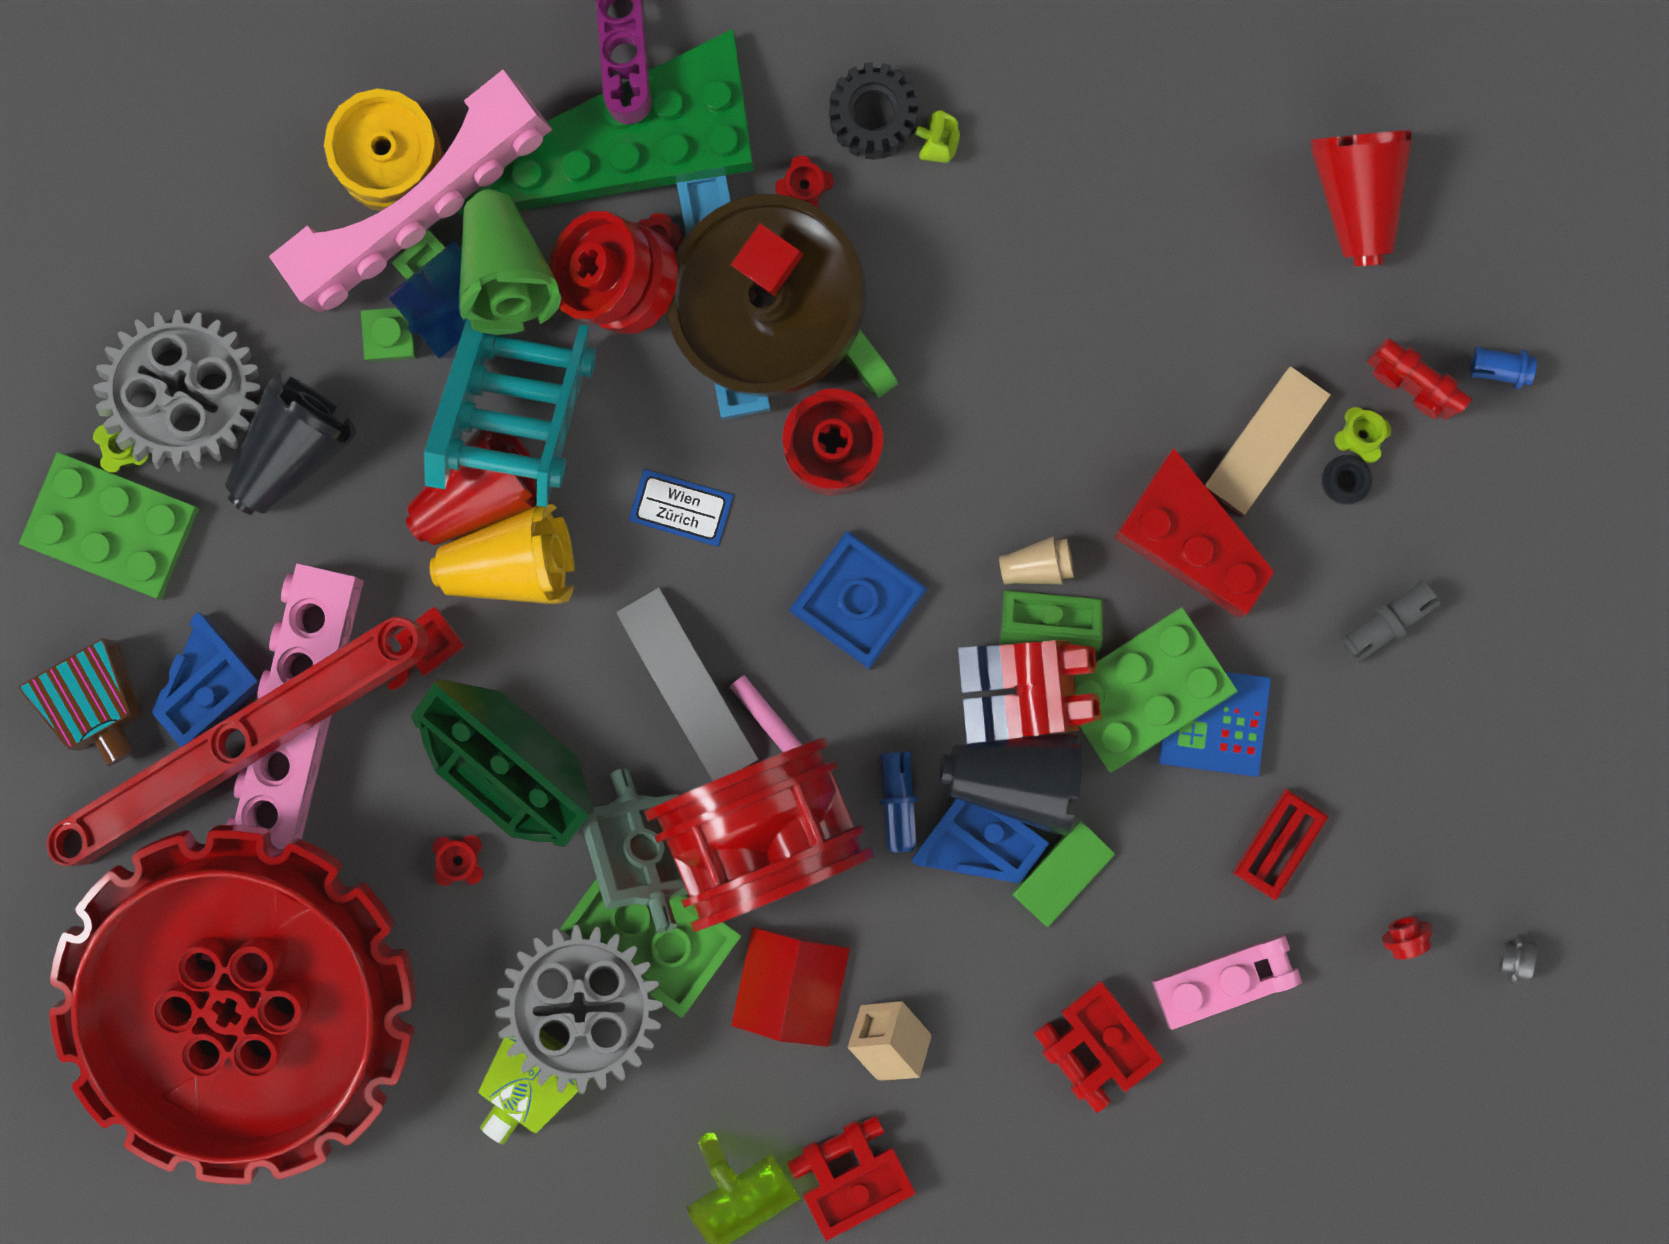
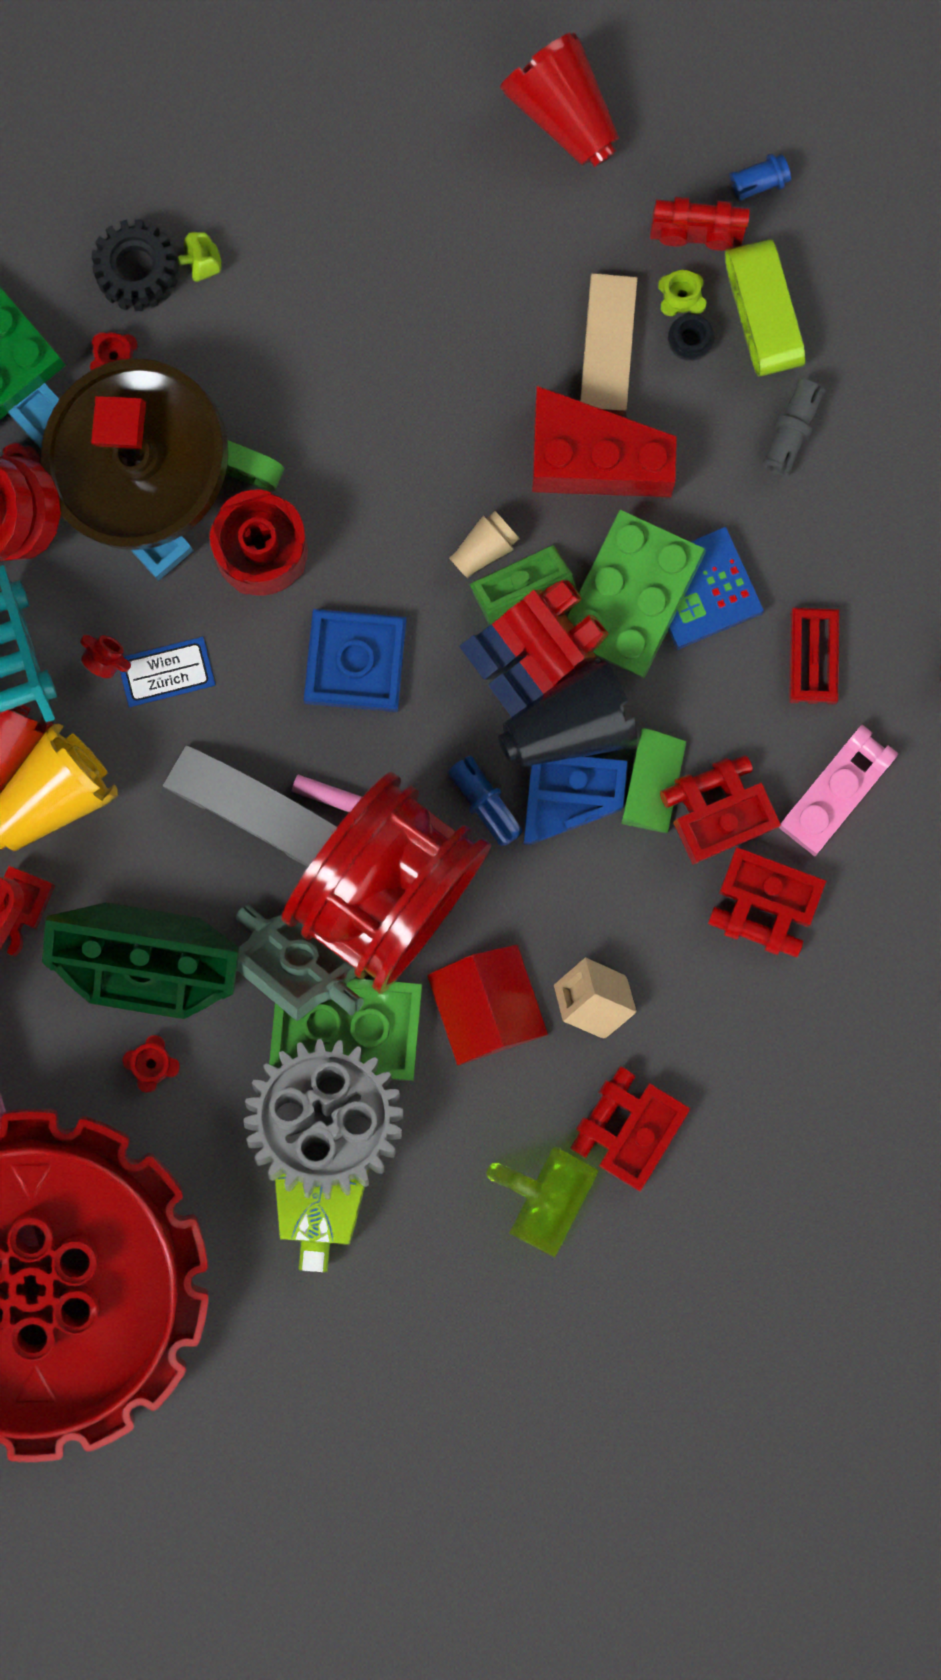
camera: 30 degrees left, 5 degrees down
none -> red plate [80,635,131,679]
none -> red plate [660,755,781,865]
none -> lime beam [725,239,805,377]

